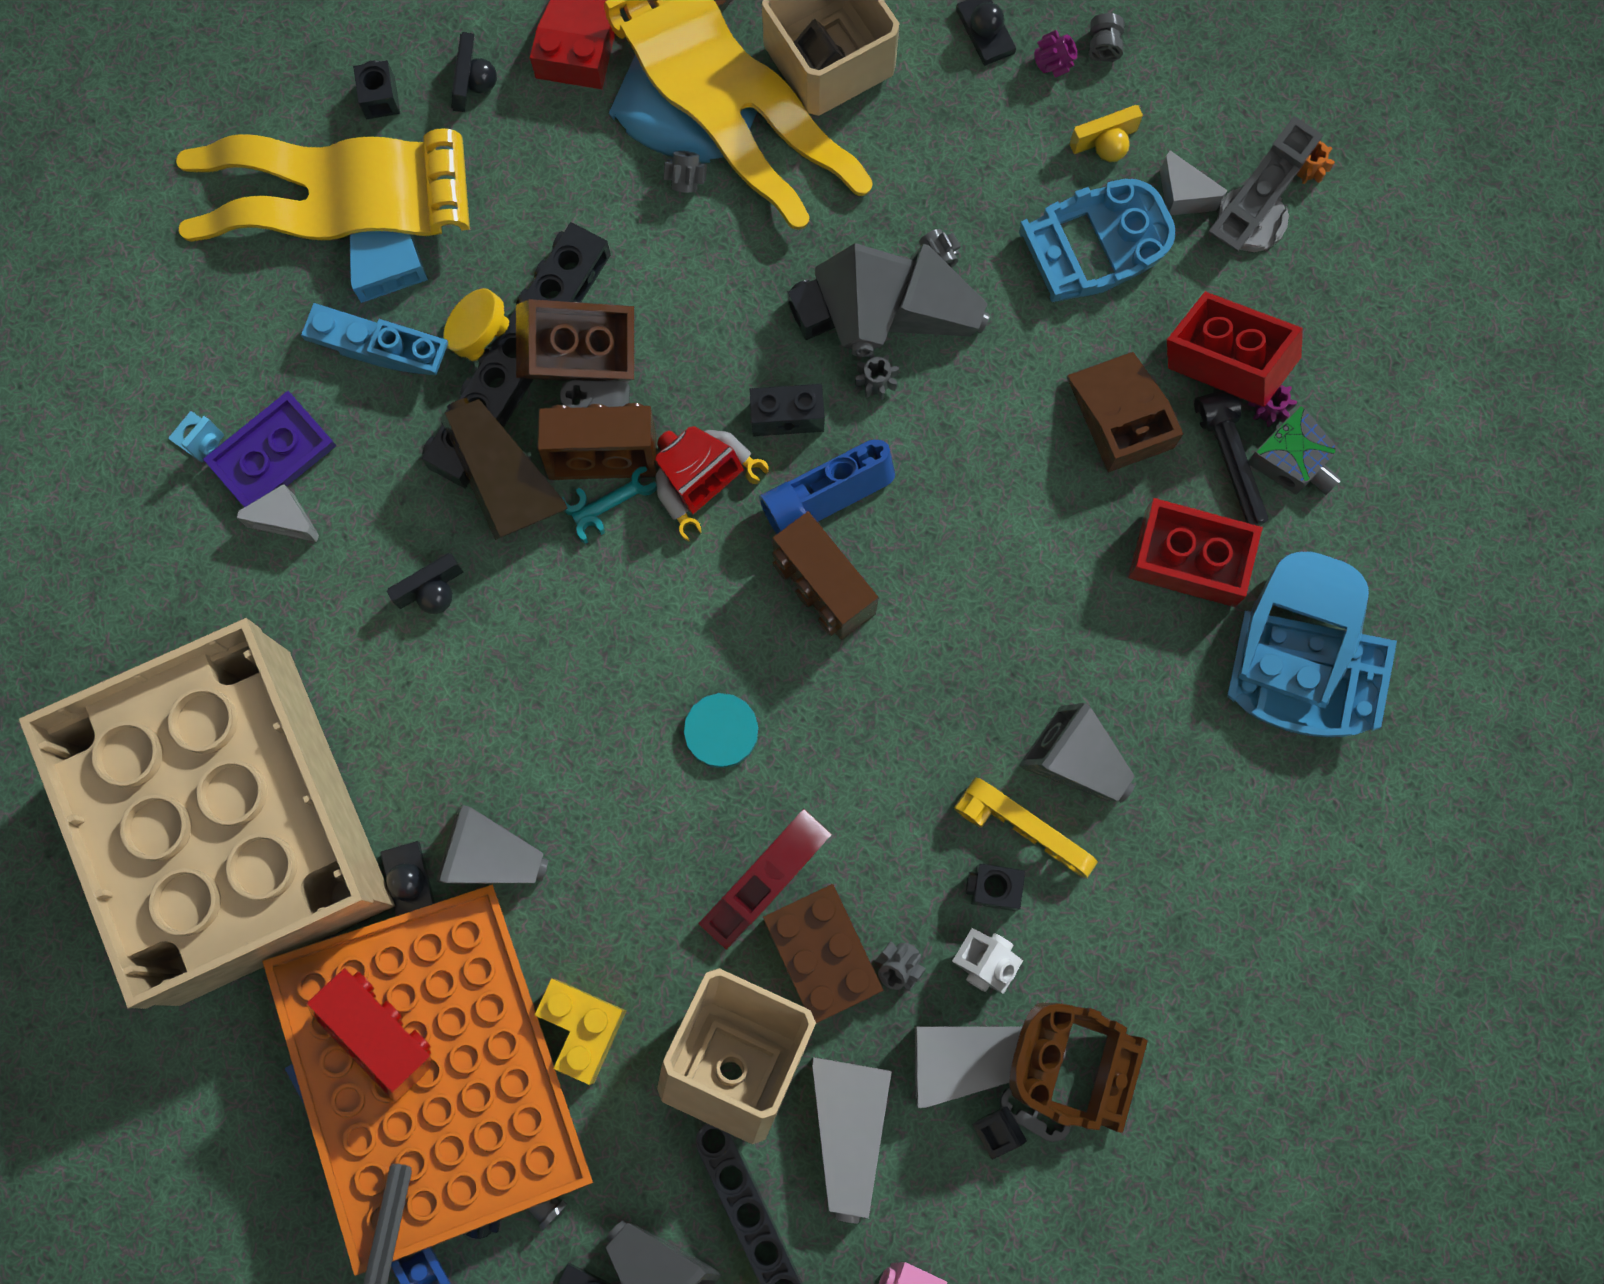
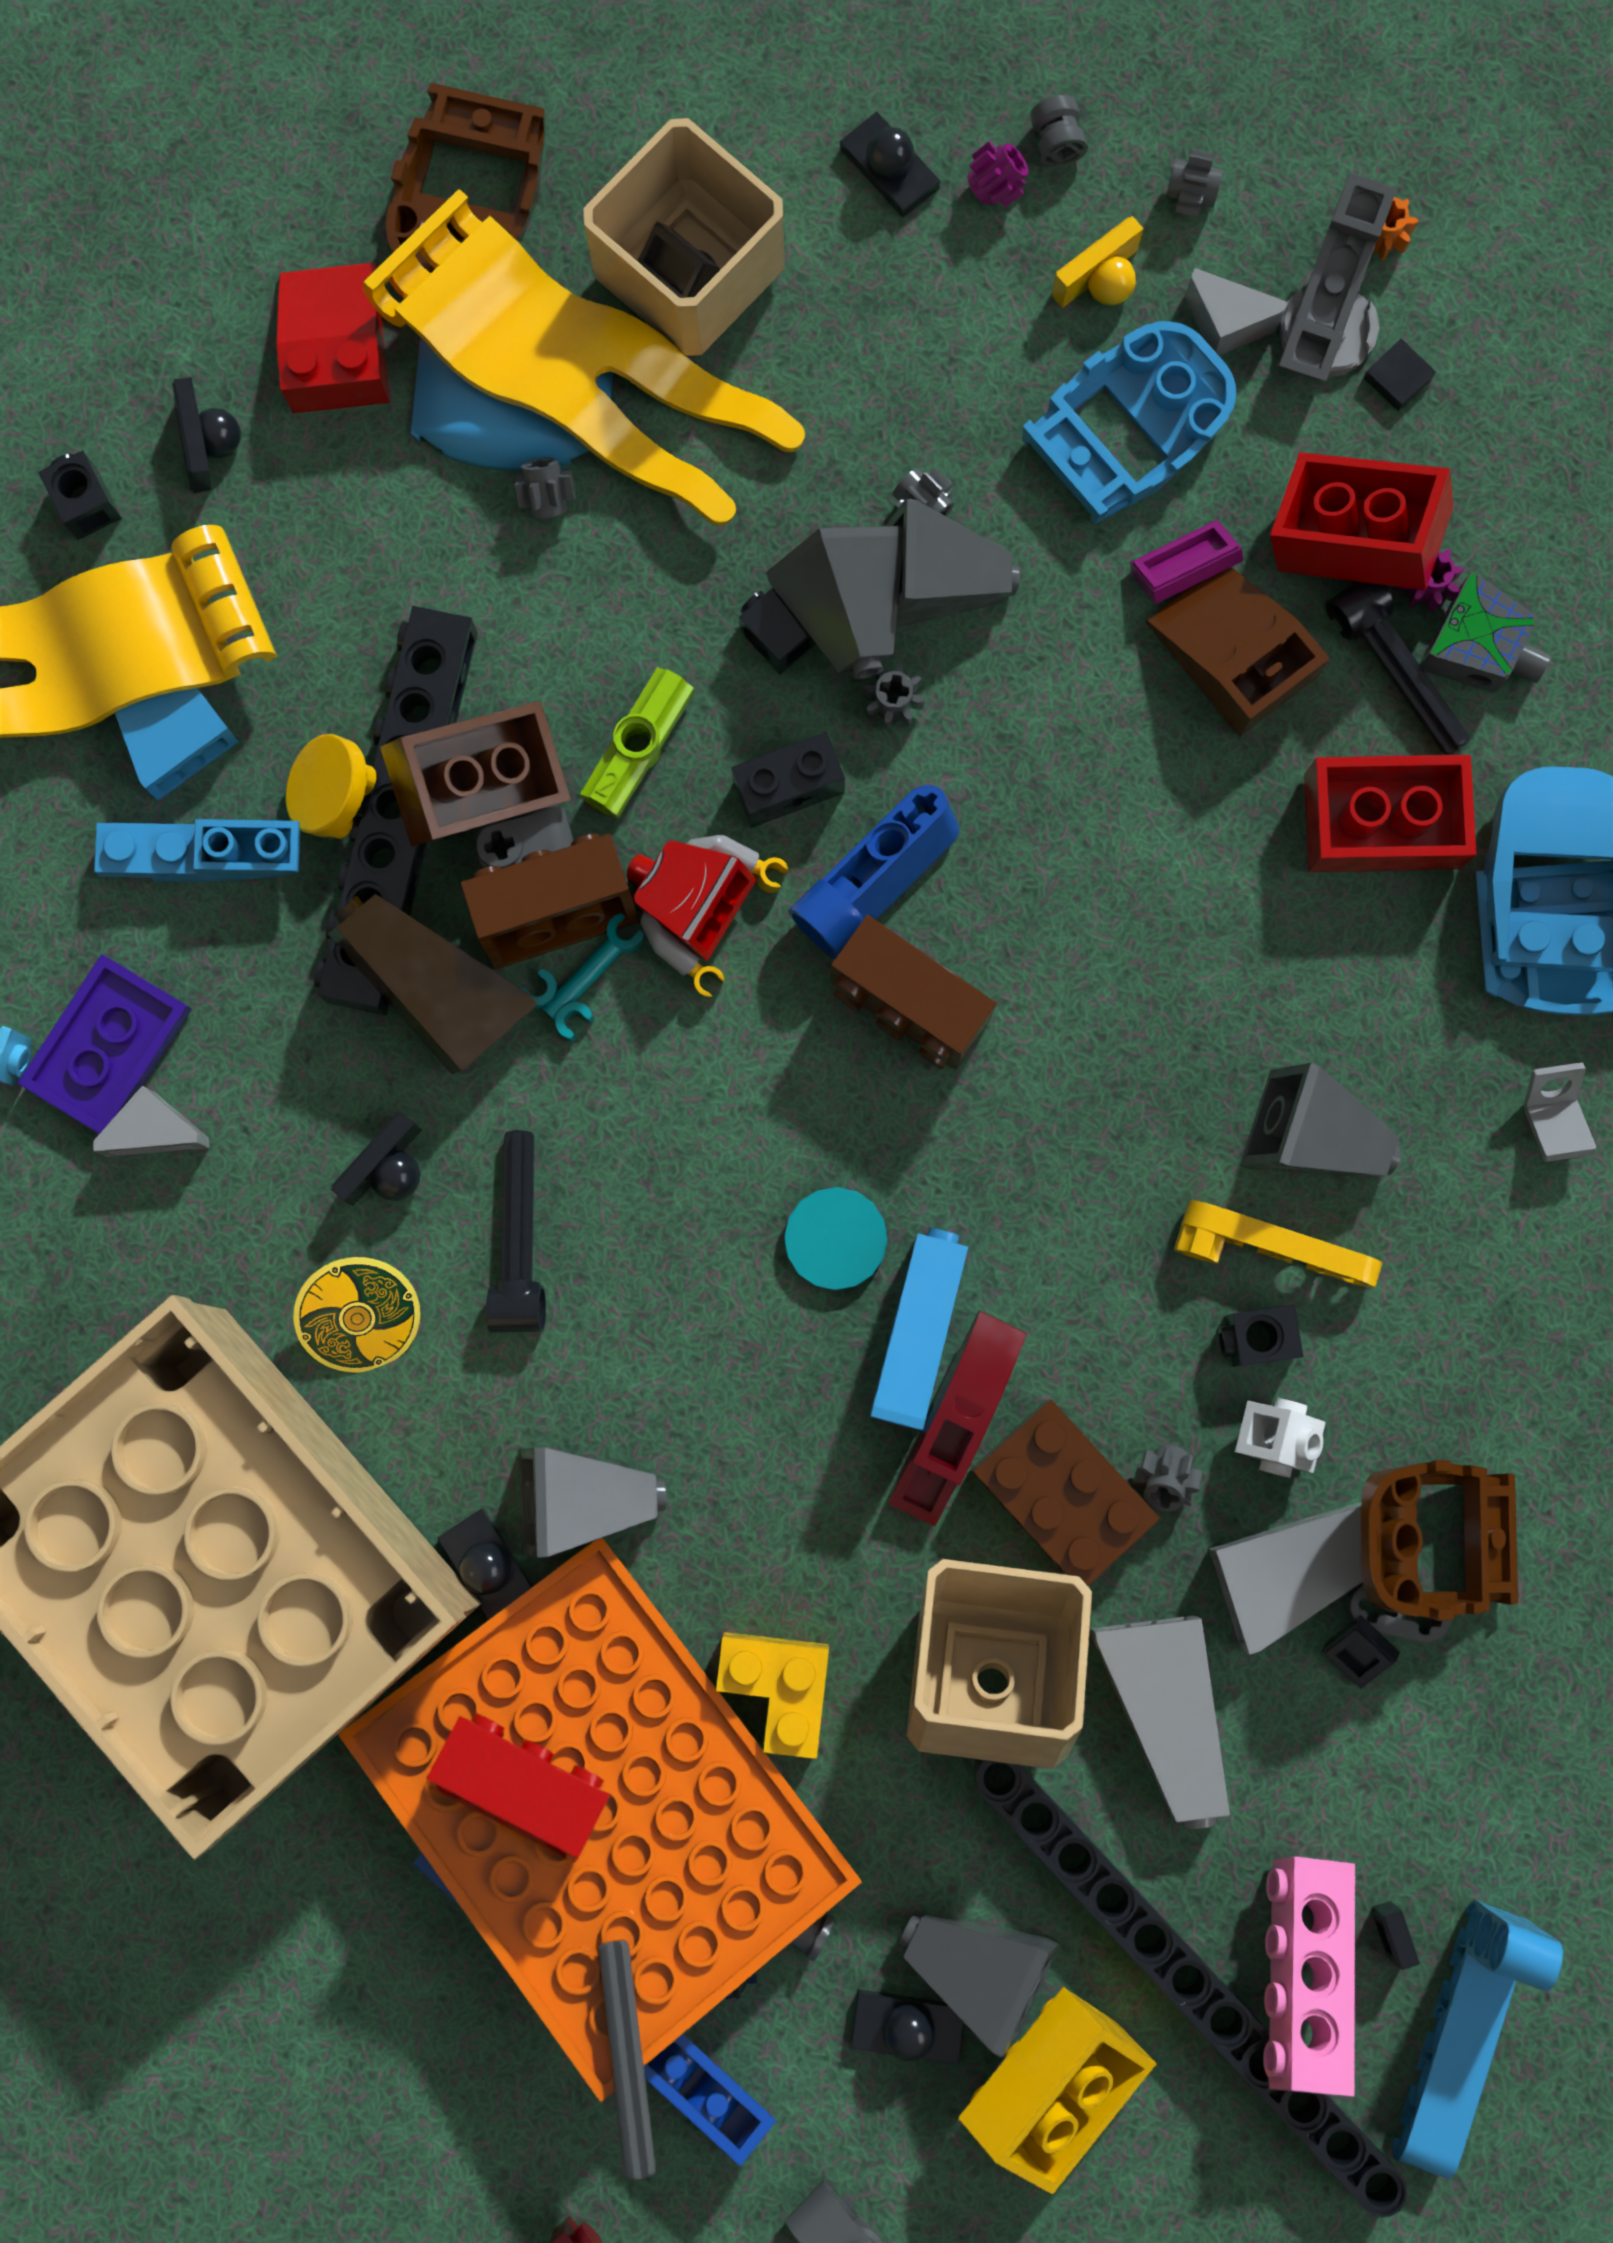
camera: 15 degrees left, 5 degrees up
none -> shield [293,1257,420,1373]
none -> black axle [486,1130,546,1333]
none -> lime piece [580,667,695,819]
none -> dark azure slope [869,1228,968,1430]
none -> magenta tile [1130,519,1243,604]
none -> dark grey gear [1166,149,1223,218]
none -> black tile [1363,339,1436,411]
none -> light grey bracket [1523,1062,1596,1162]

